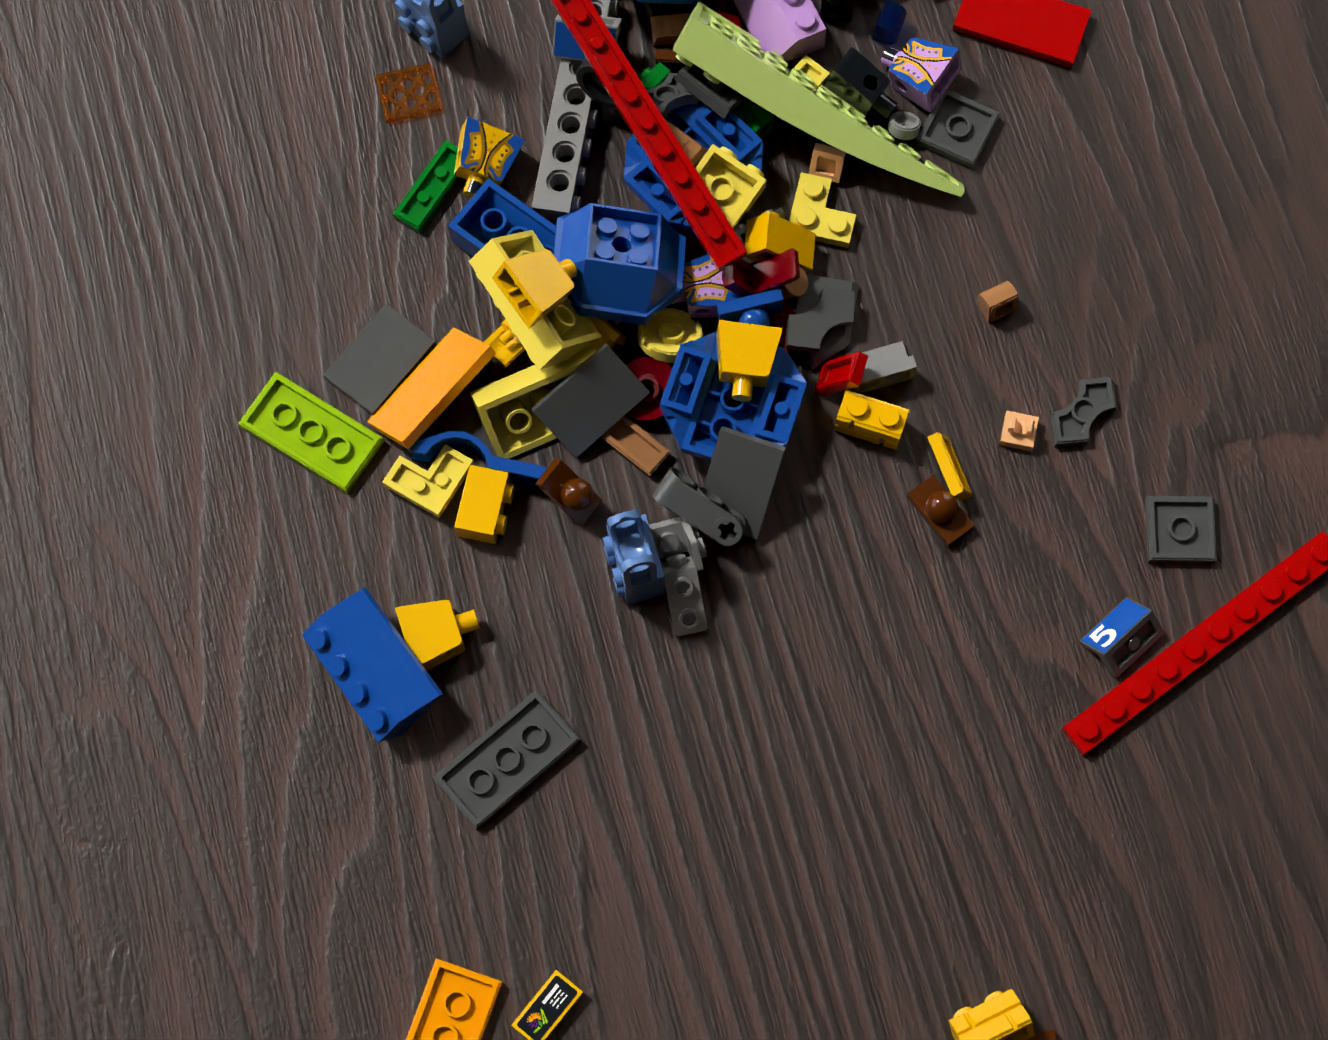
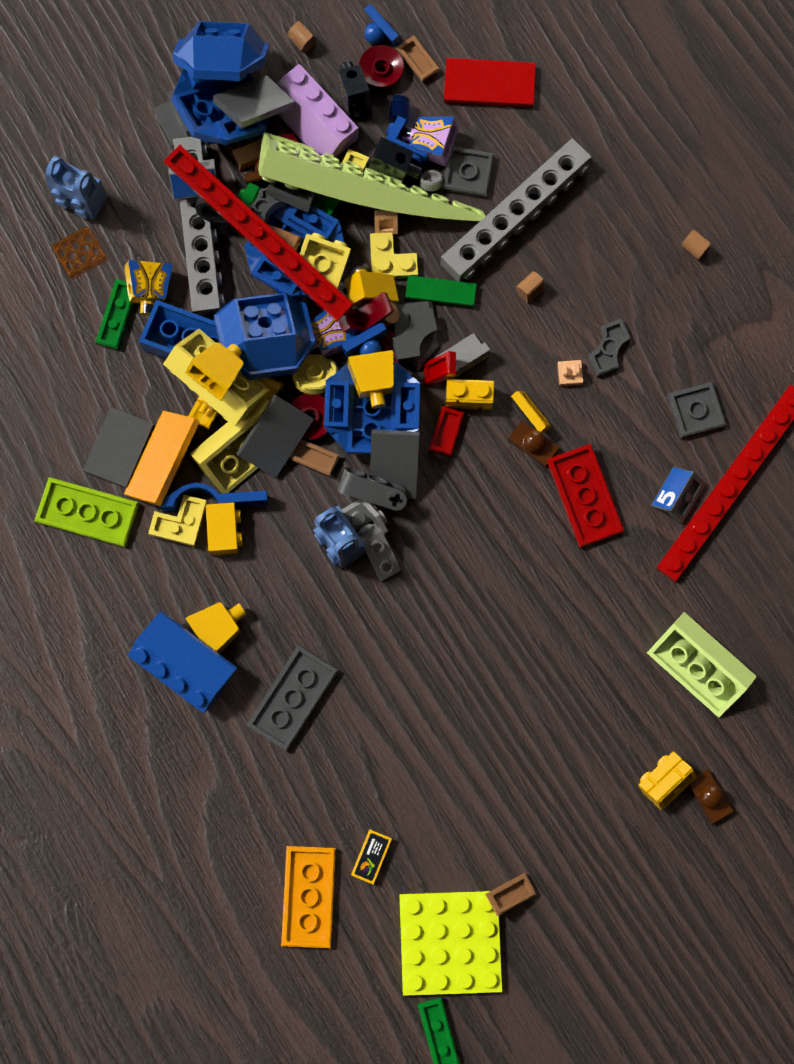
camera: 20 degrees left, 5 degrees up
reddish brown tile [535,458,602,526] -> none
none -> blue bracket [386,116,429,166]
none -> green tile [405,275,476,308]
none -> red tile [429,406,464,457]
none -> light grey brick [440,138,591,282]
none -> red tile [546,444,624,548]
none -> yellowish green slope [647,612,757,717]
none -> medium nougat brick [681,230,711,260]

